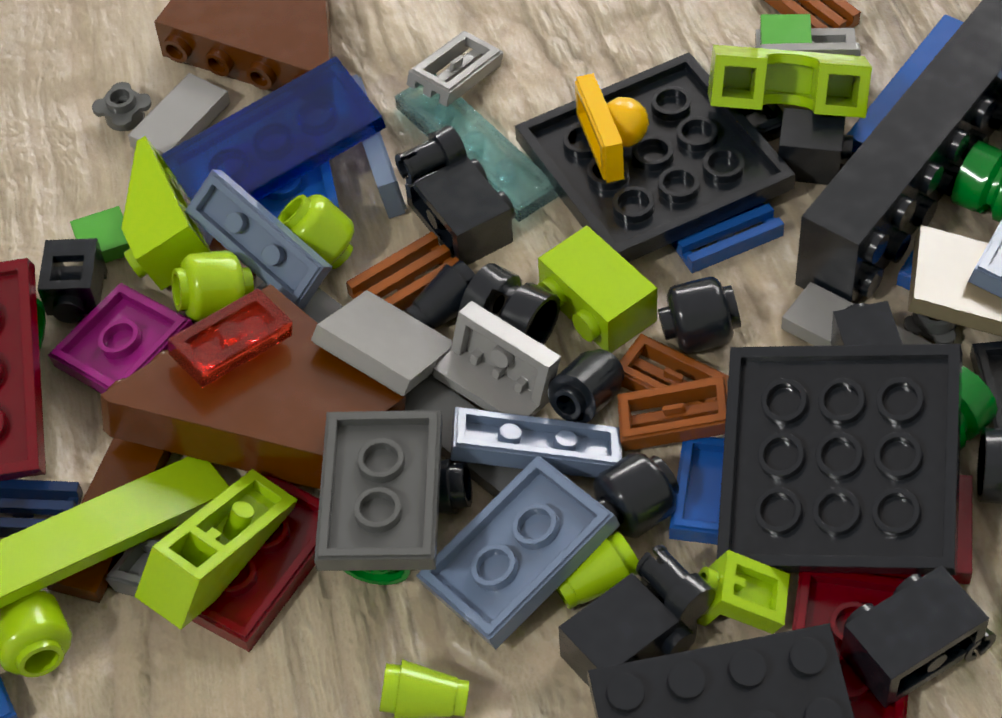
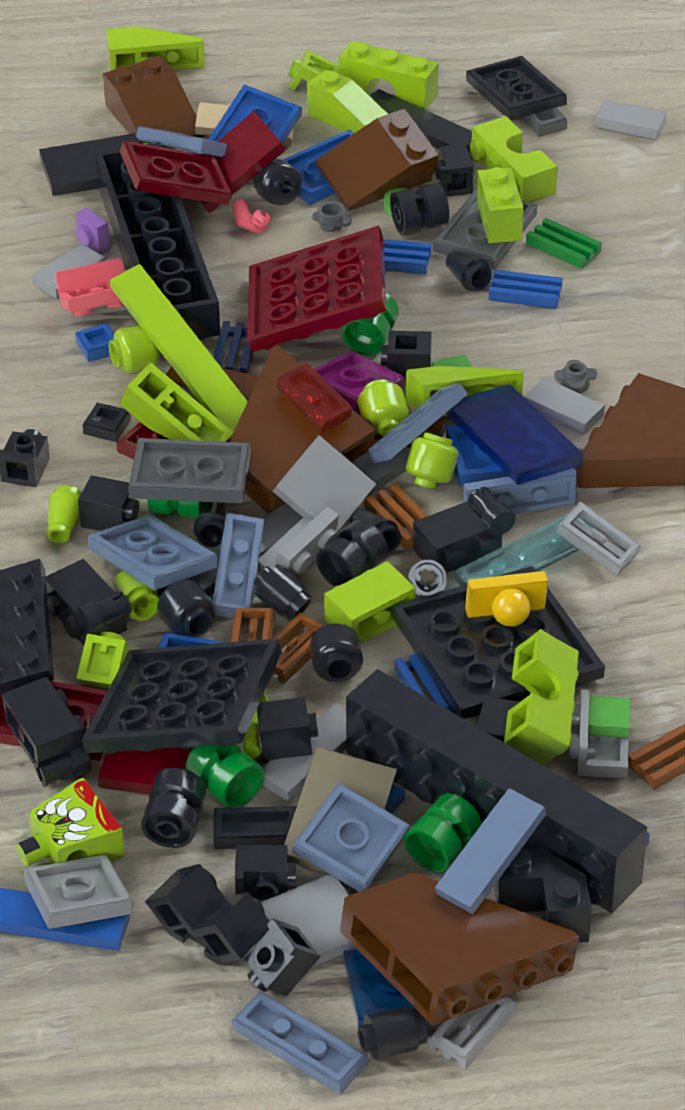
camera: 90 degrees right, 10 degrees down
none -> black brick [78,475,139,531]
none -> black tile [82,402,131,442]
none -> cone [408,560,447,597]

